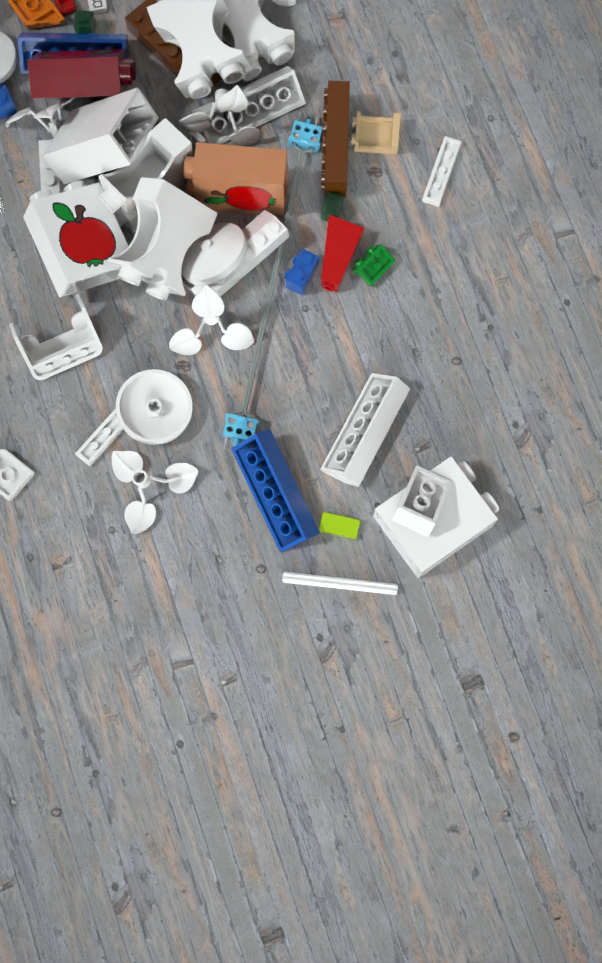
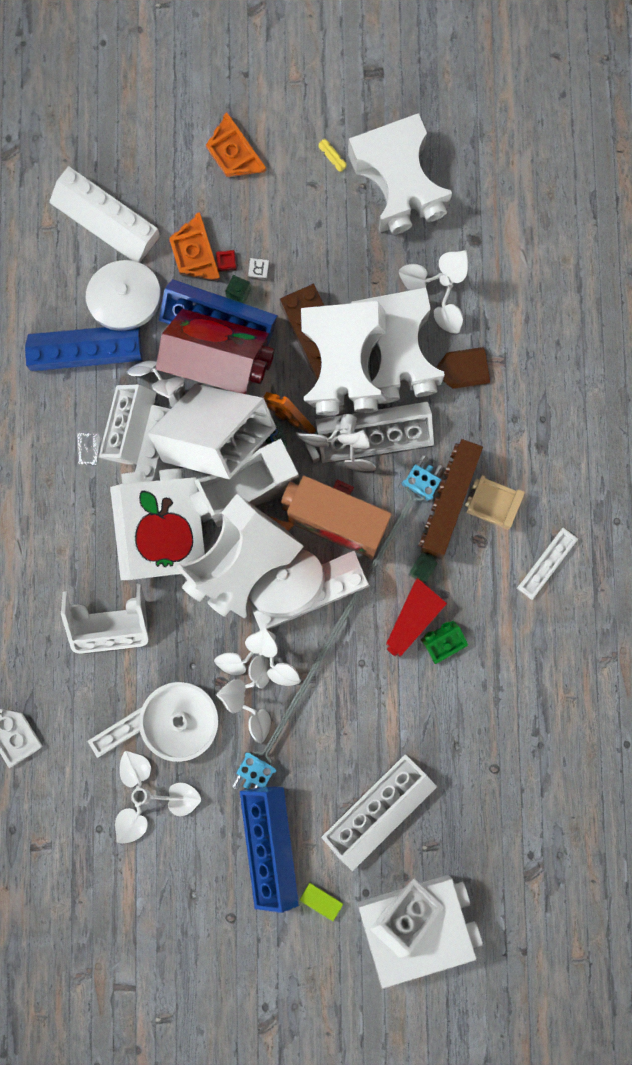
camera: 20 degrees right, 5 degrees up
white axle [282,572,398,595] -> none
blue brick [284,249,319,295] -> none
none -> white slope [99,385,156,465]
none -> white plant [216,655,271,744]
none -> orange wing [263,392,317,434]
none -> reddish brown tile [436,347,490,389]

